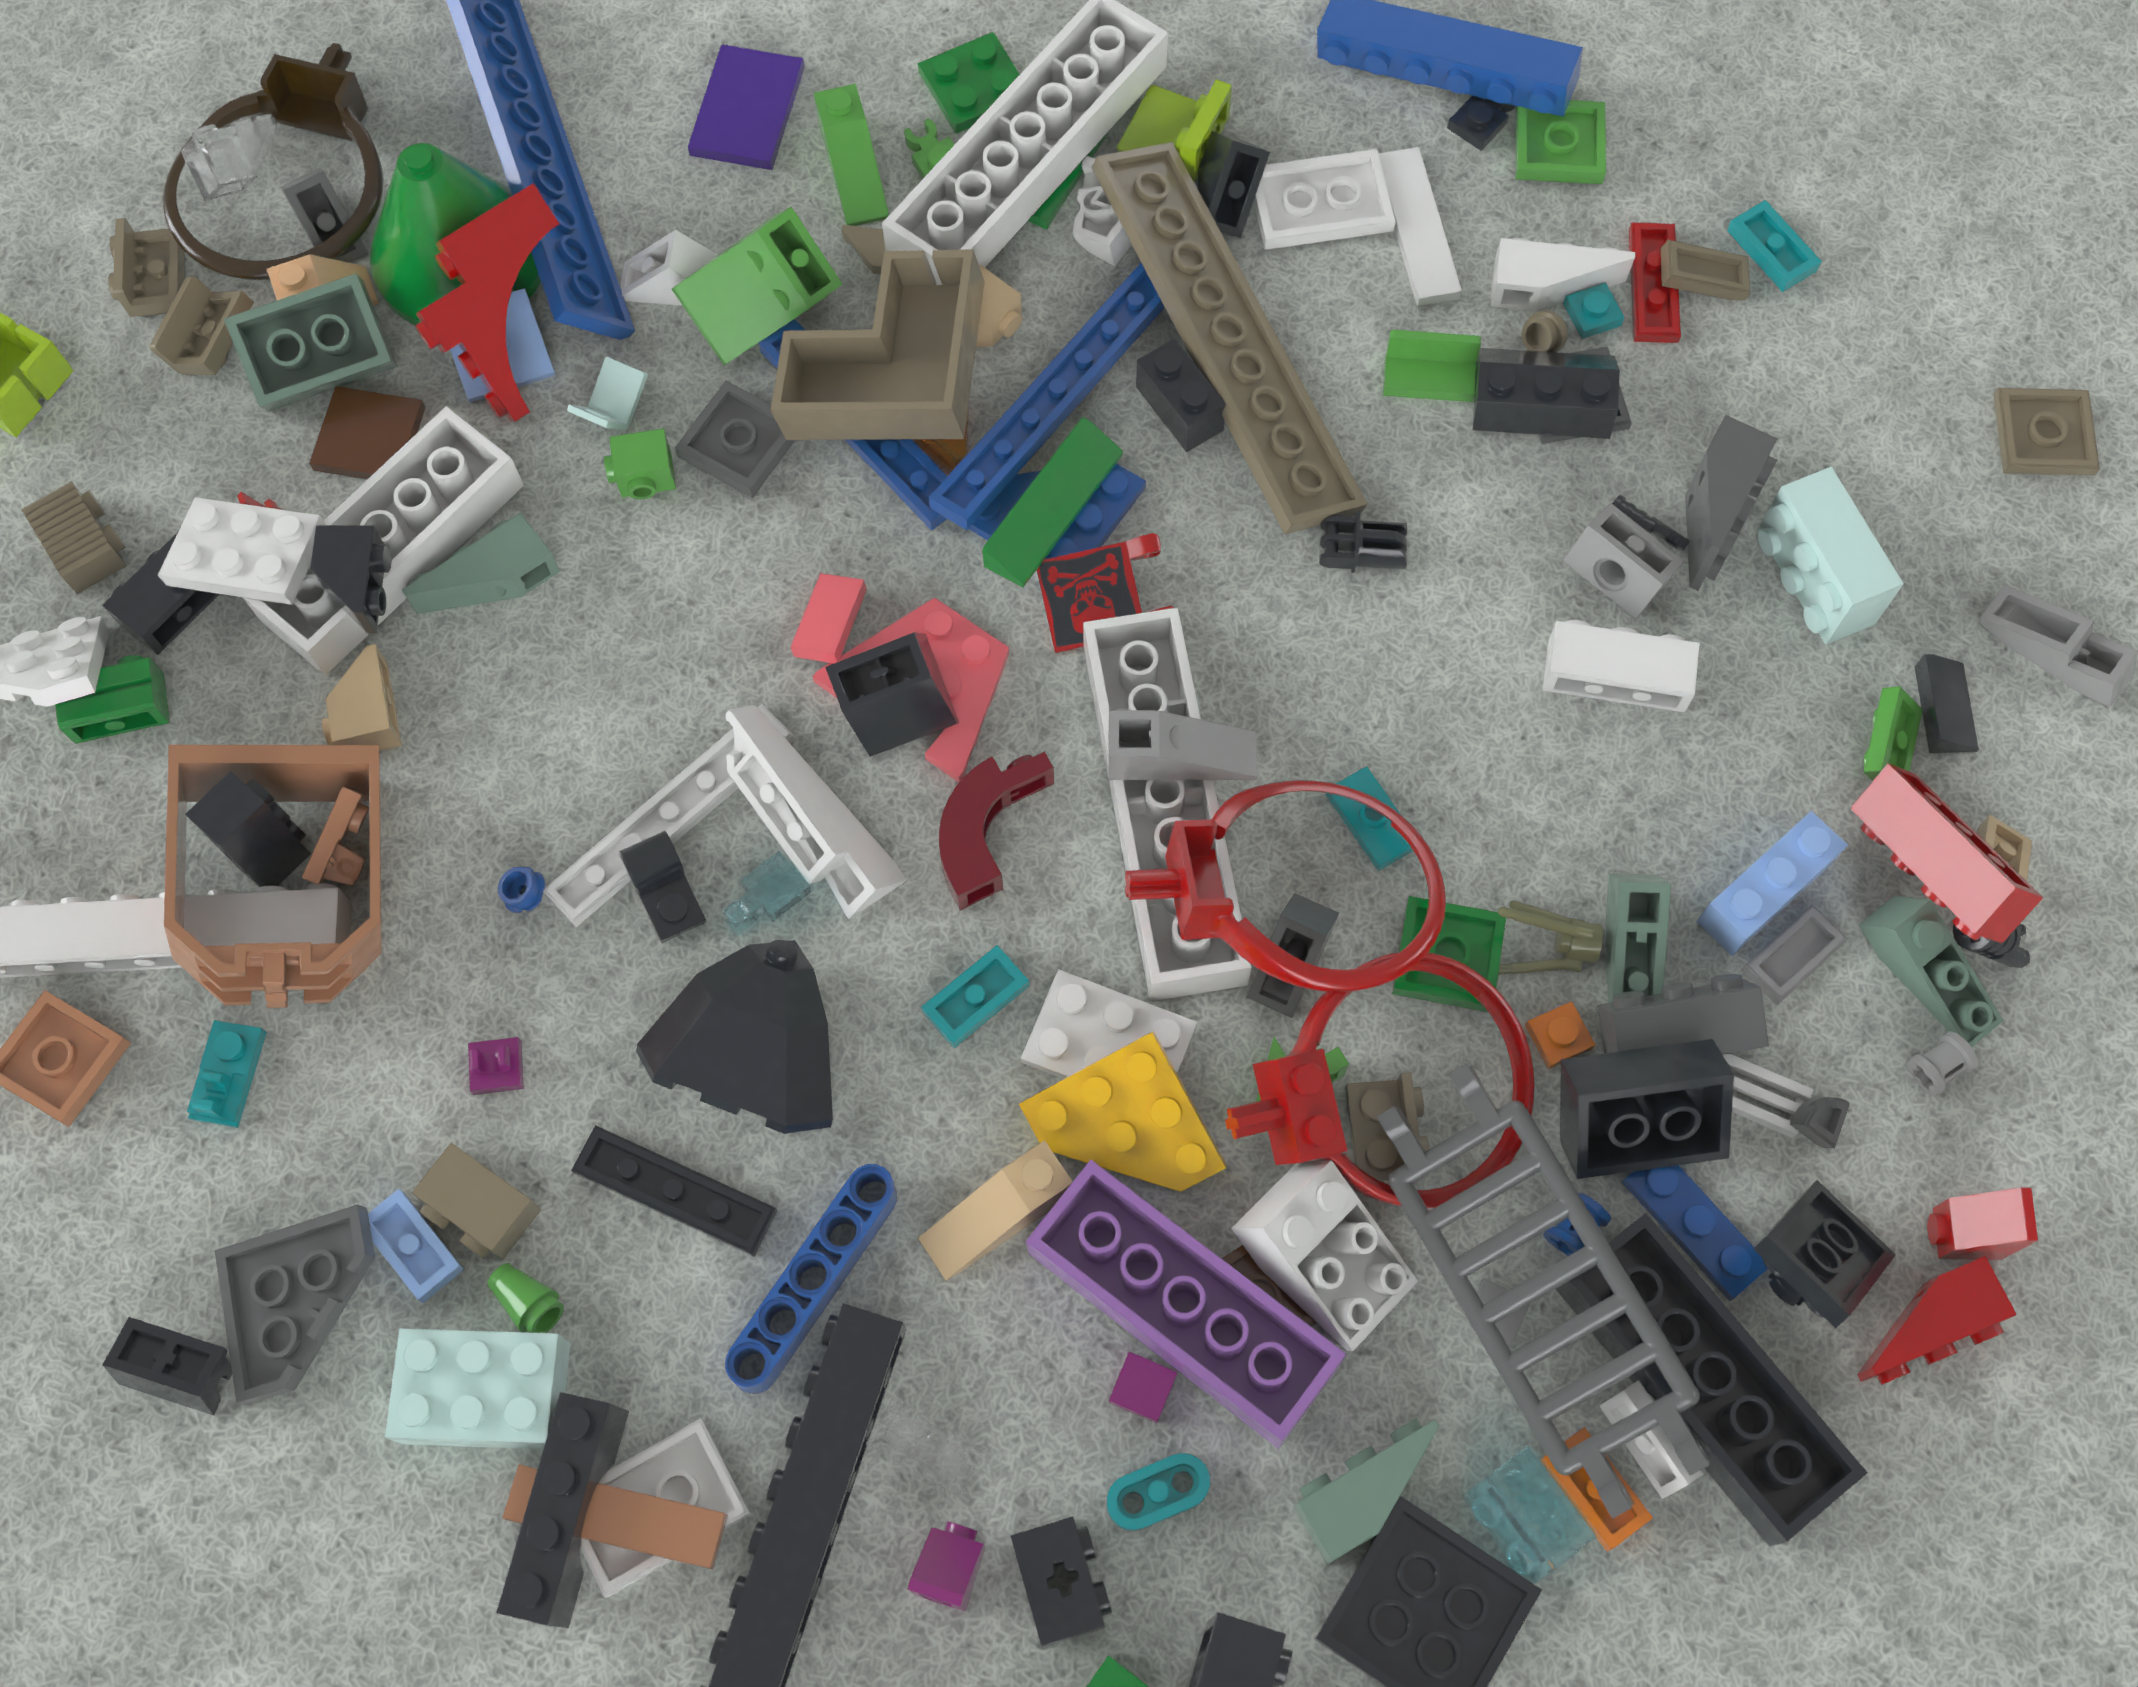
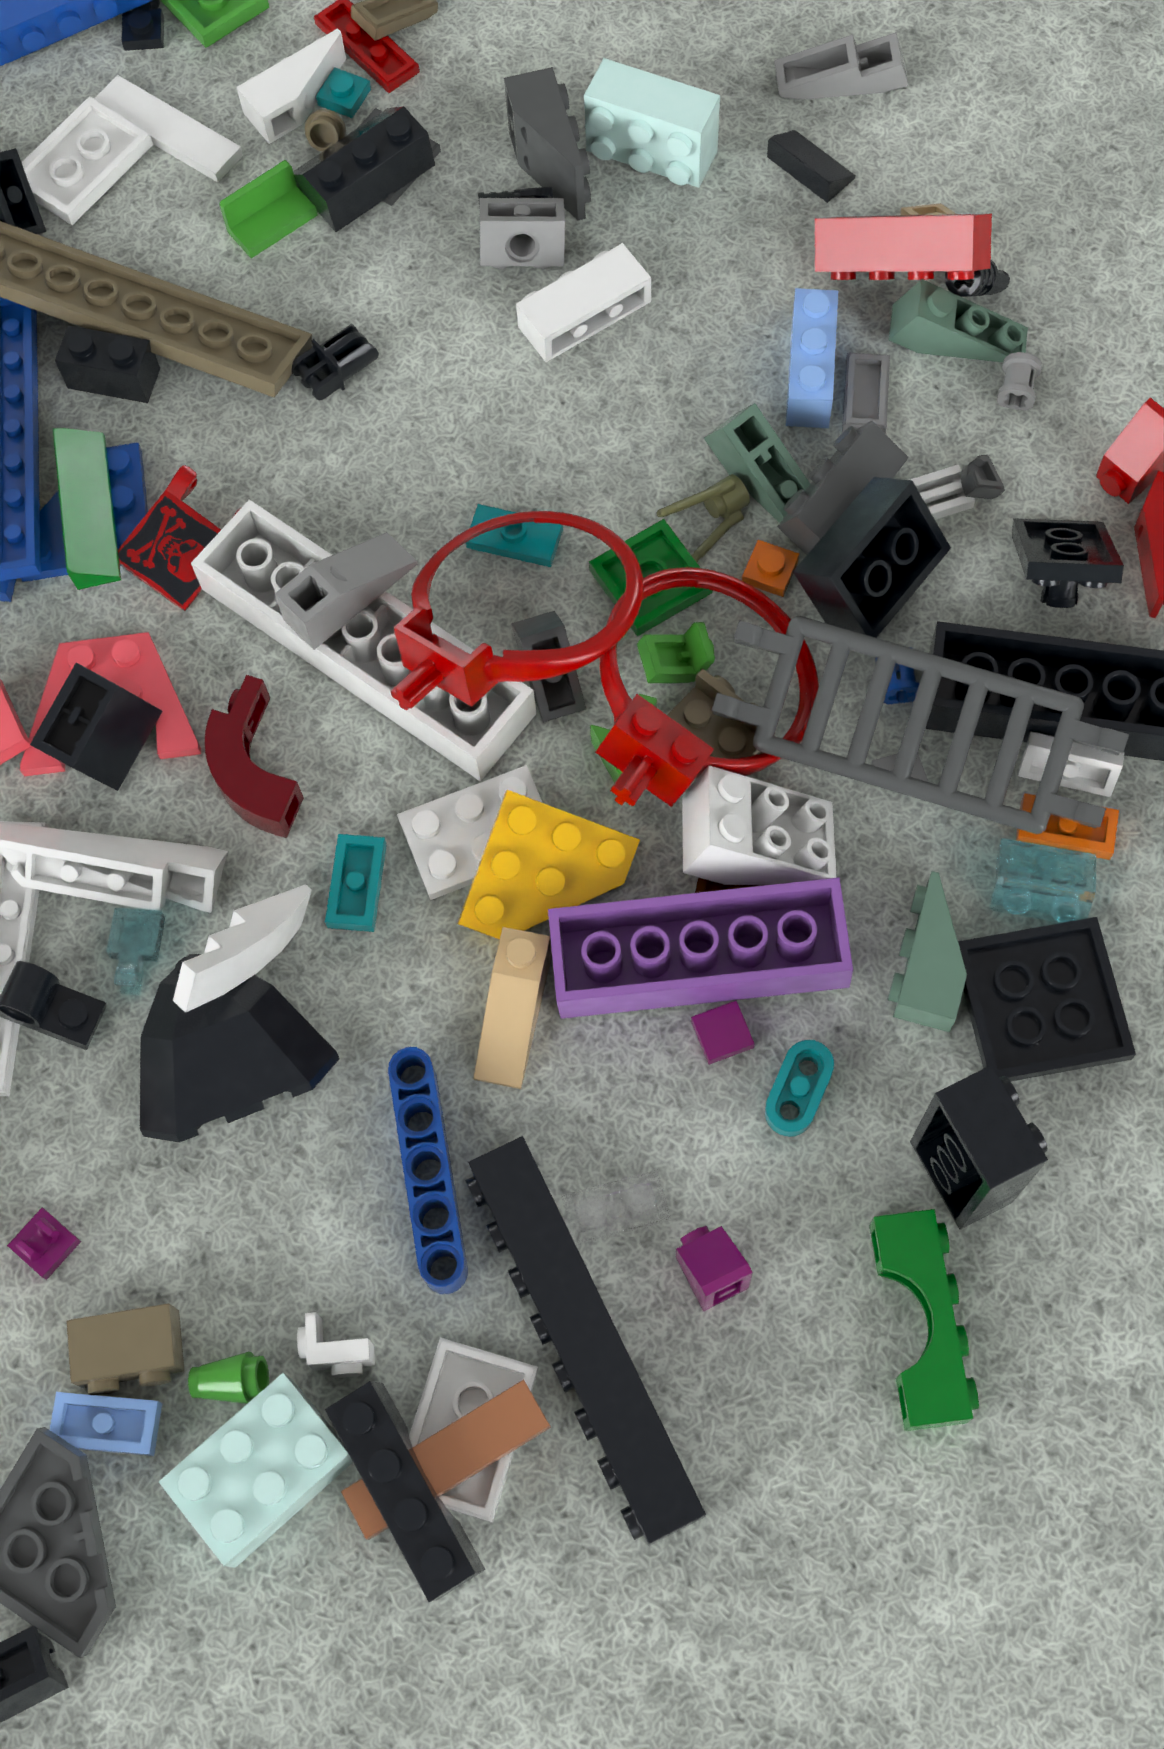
camera: 40 degrees left, 0 degrees up
black tile [571,1125,778,1257] -> none
black brick [1011,1516,1112,1648] -> none
blue plate [1622,1165,1768,1301] -> none
bright green plate [1864,686,1923,781] -> none
none -> white slope [173,884,312,1012]
none -> white bracket [297,1312,375,1378]
none -> bright green bracket [637,622,715,683]

